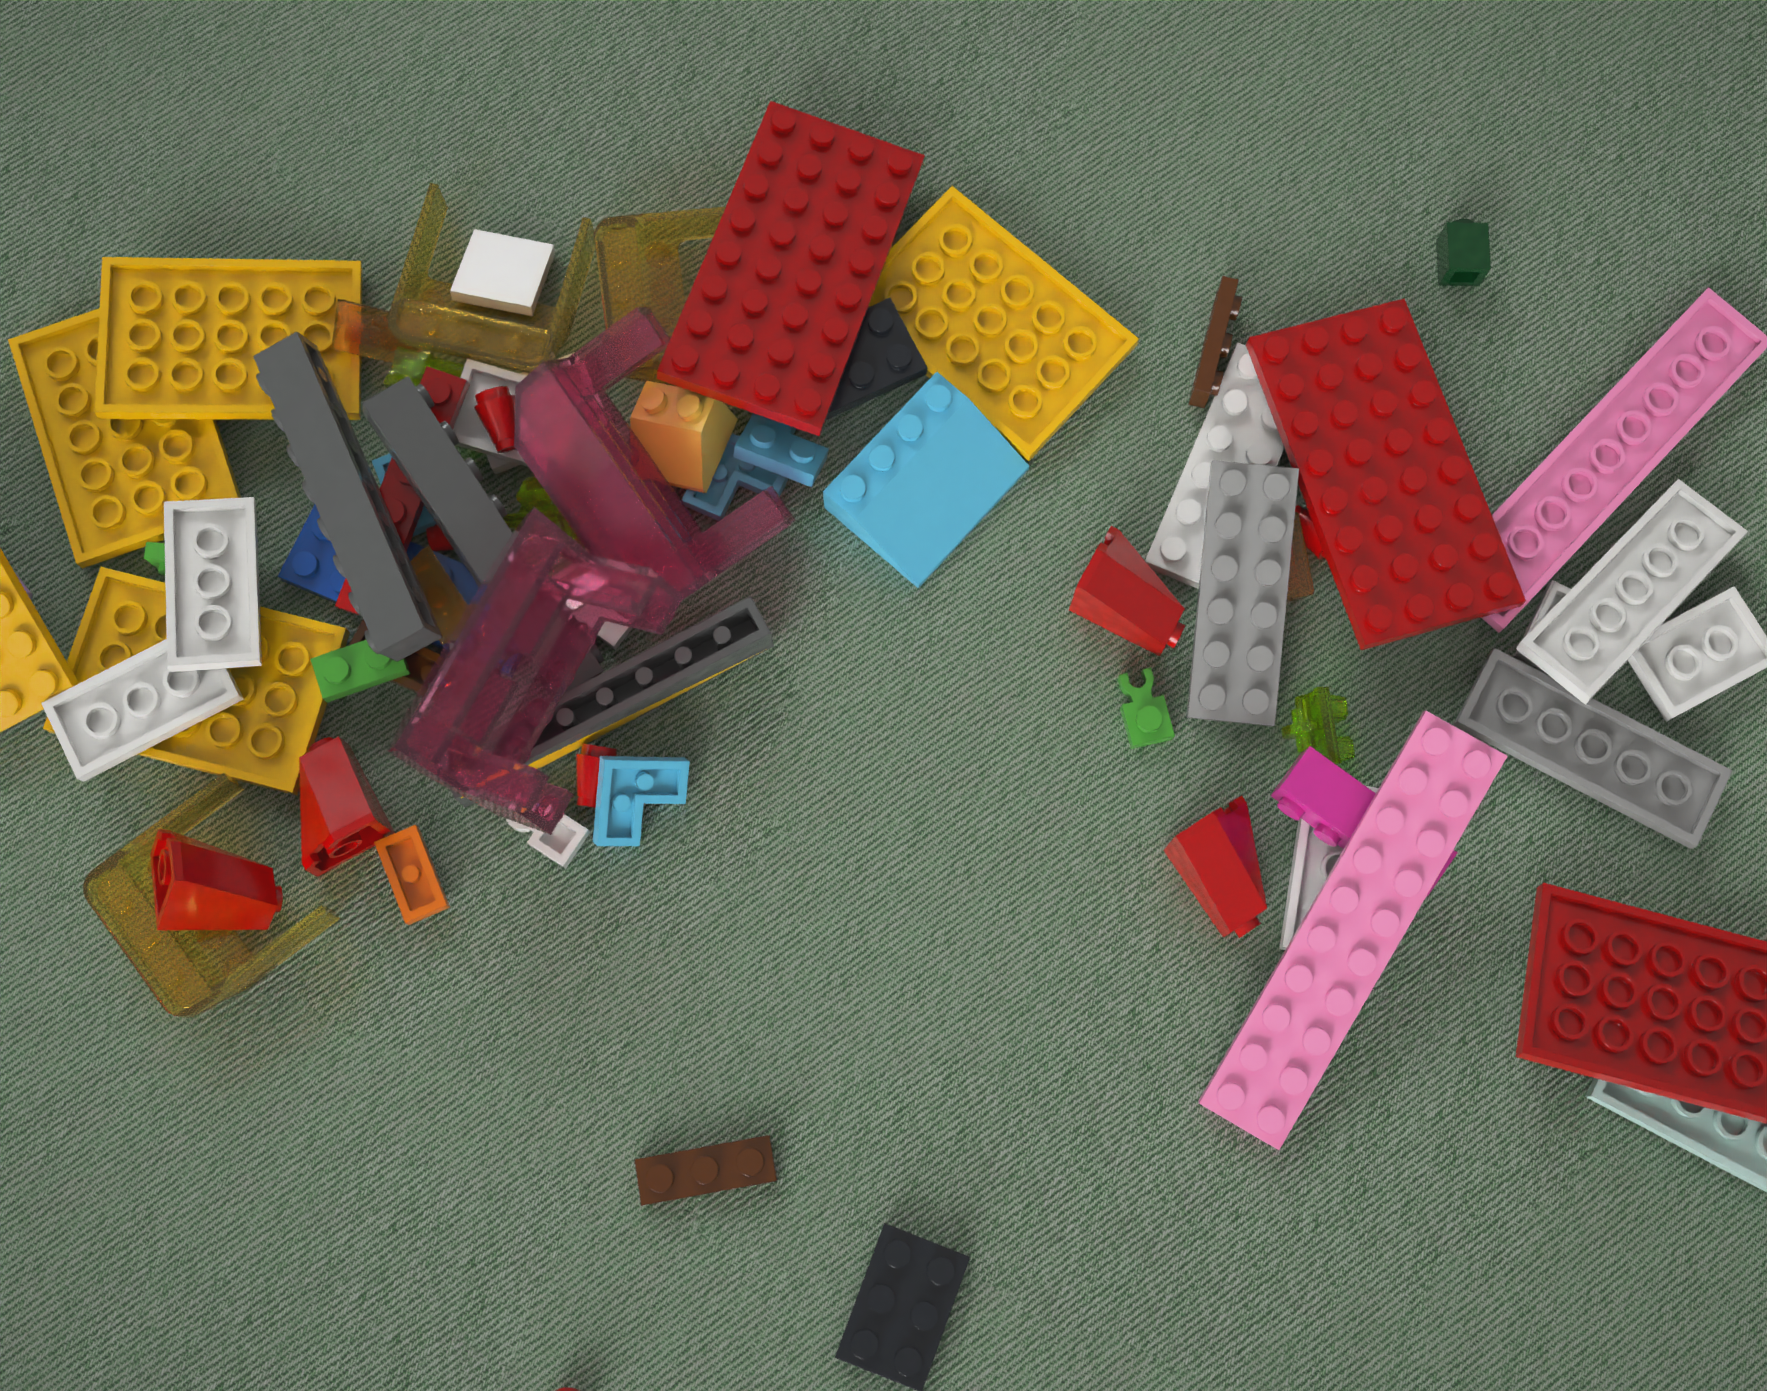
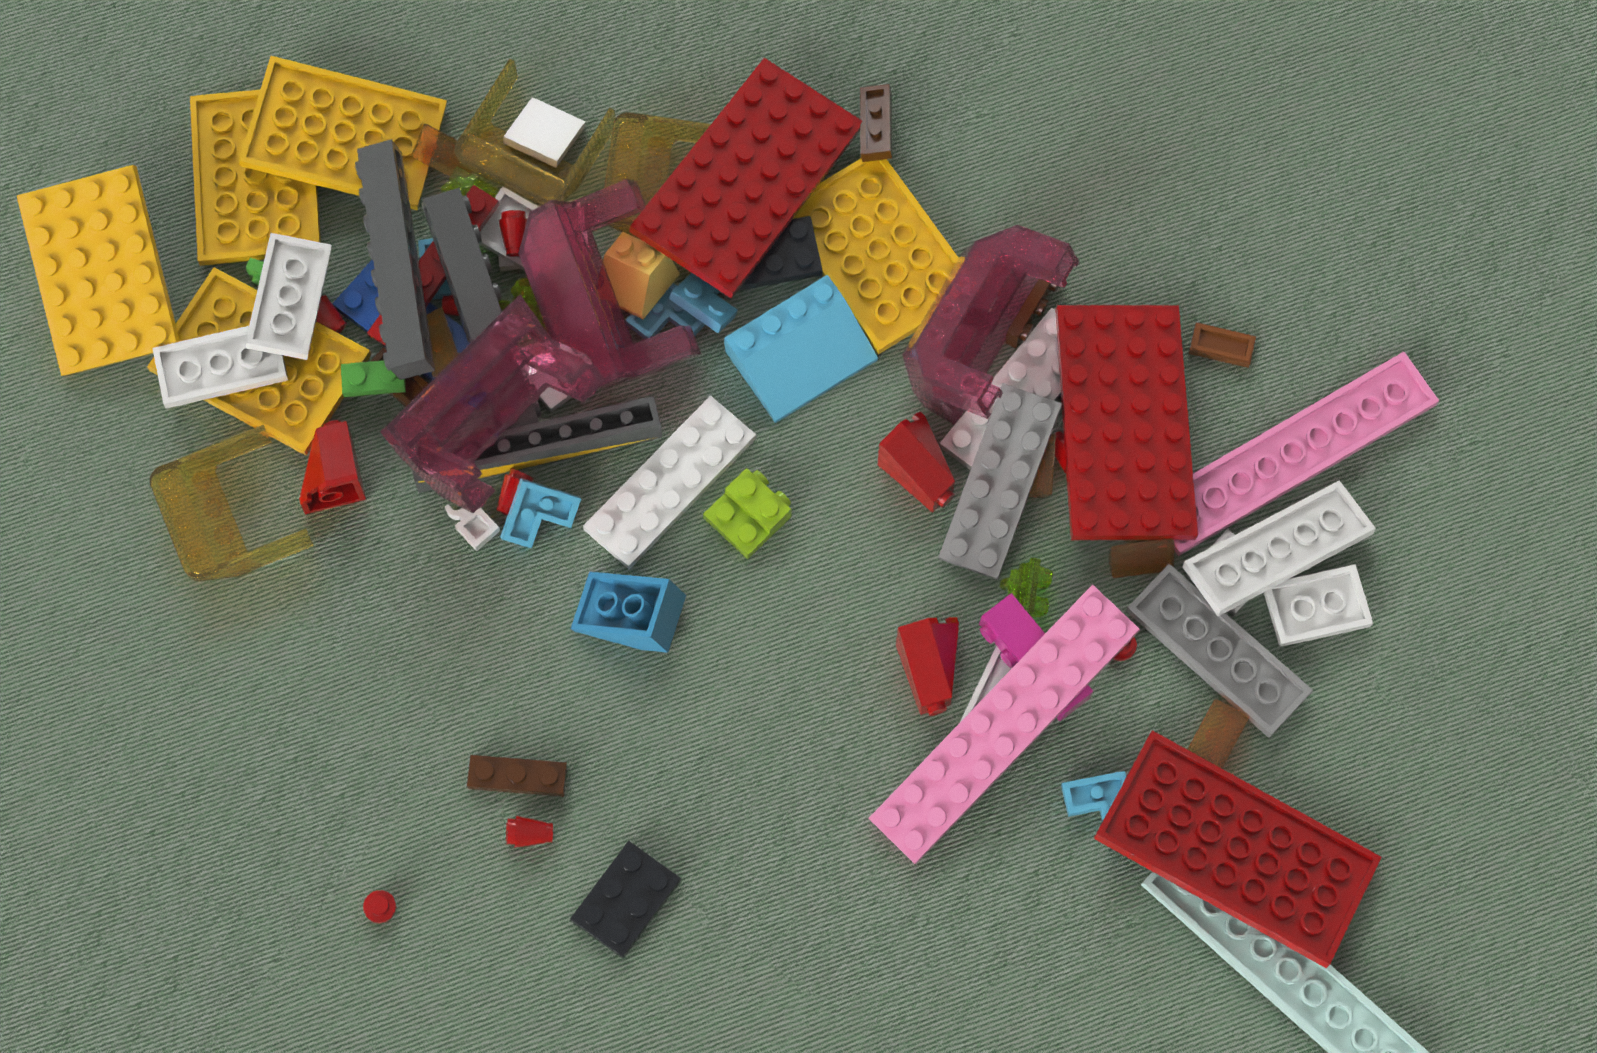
camera: 15 degrees right, 5 degrees down
red slope [150,829,283,930] -> none
orange plate [374,825,450,925] -> none
bright green plate [1118,668,1175,749] -> none
dark green brick [1436,219,1491,286] -> none
none -> red cone [316,295,347,334]
none -> red cone [506,816,553,848]
none -> dark azure slope [571,572,686,653]
none -> white plate [583,395,756,570]
none -> lime plate [703,468,792,559]
none -> plate [860,84,892,162]
none -> clear pink wedge [902,225,1080,425]
none -> medium azure plate [1061,771,1126,821]
none -> clear orange slope [1108,538,1174,578]
none -> clear orange slope [1187,699,1249,768]
none -> dark orange tile [1189,322,1256,368]

